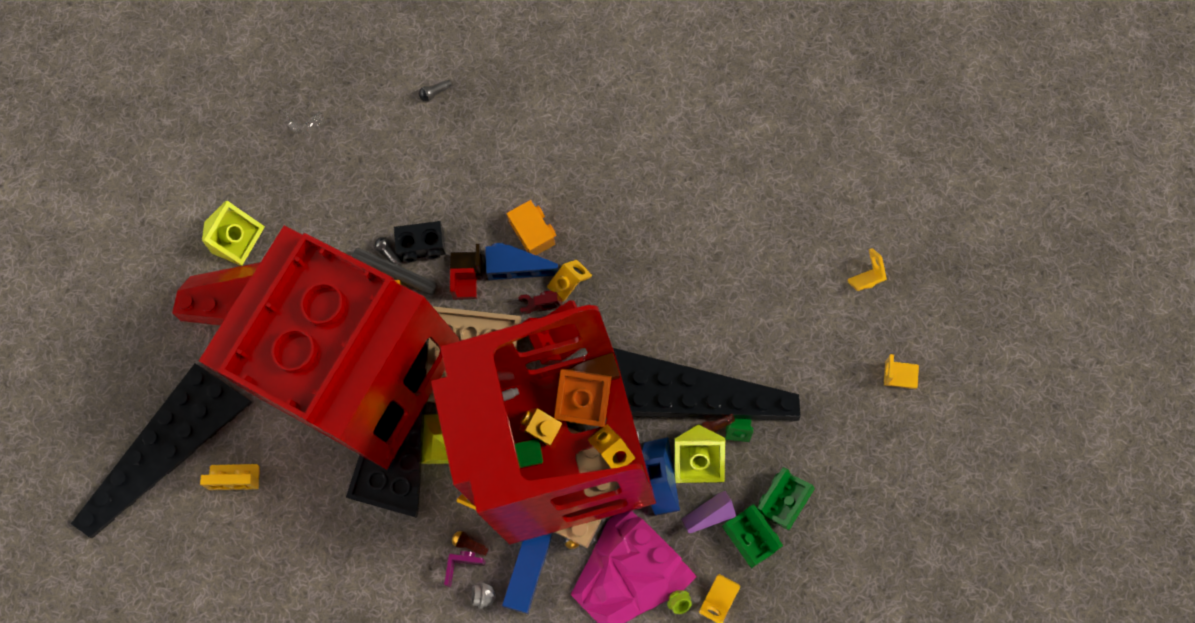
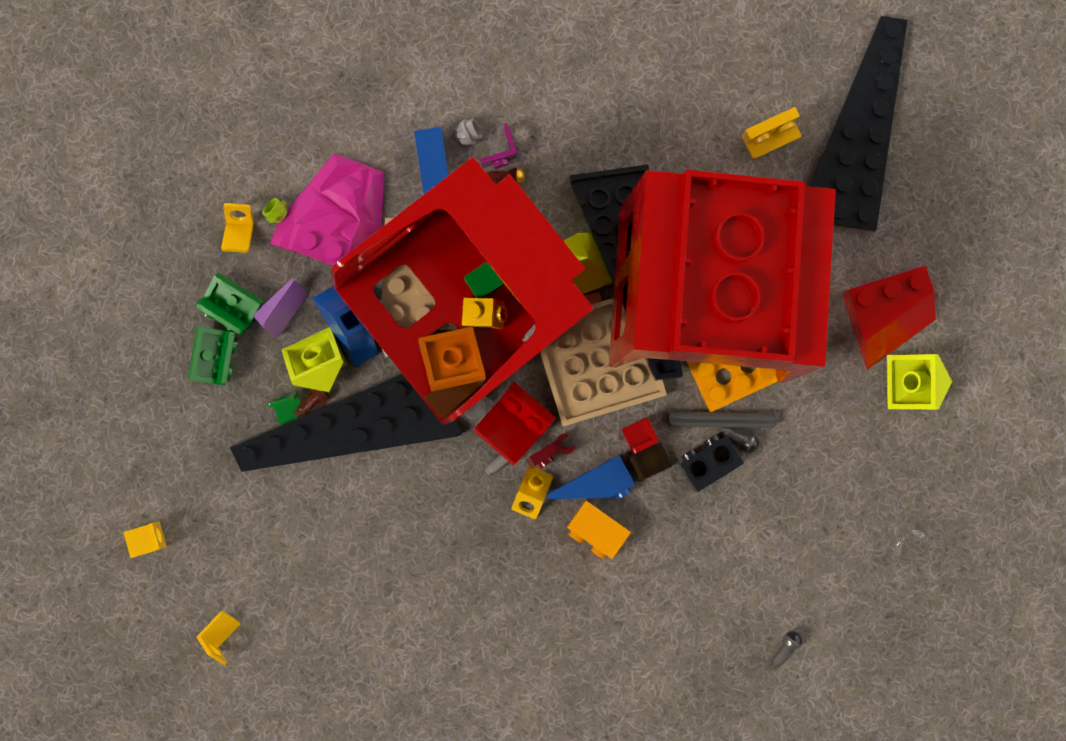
camera: 150 degrees right, 15 degrees up
yellow bracket [588,424,635,469] -> none

